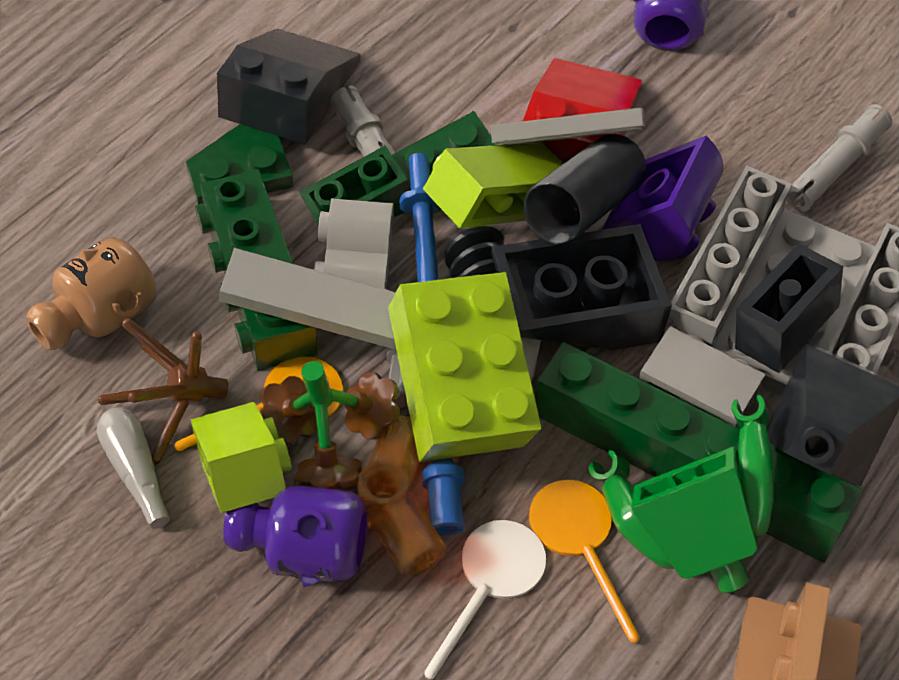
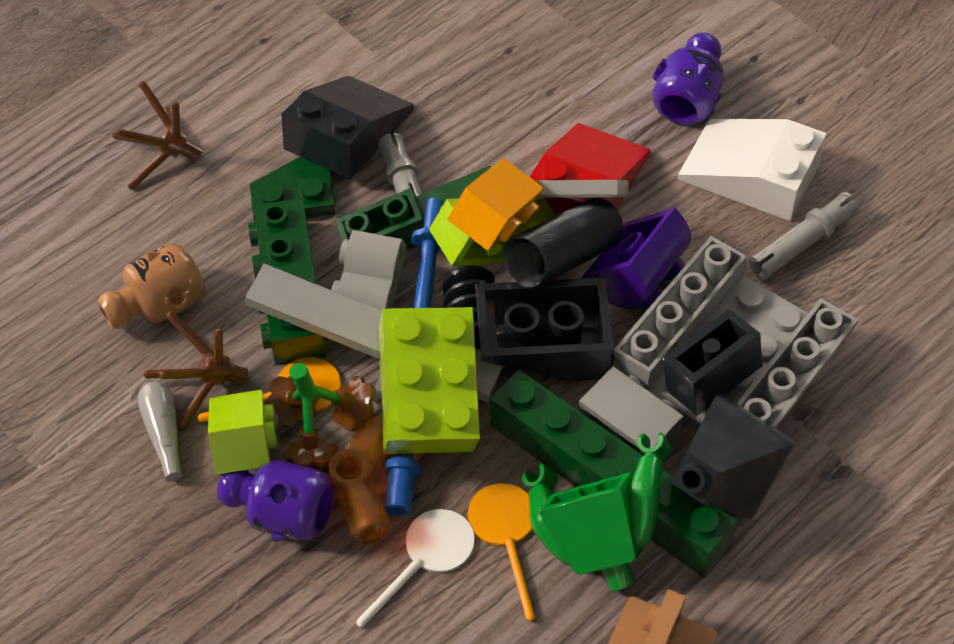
camera: 15 degrees right, 0 degrees up
none -> reddish brown plant [112,81,204,190]
none -> light orange brick [447,157,544,251]
none -> white slope [678,119,827,222]

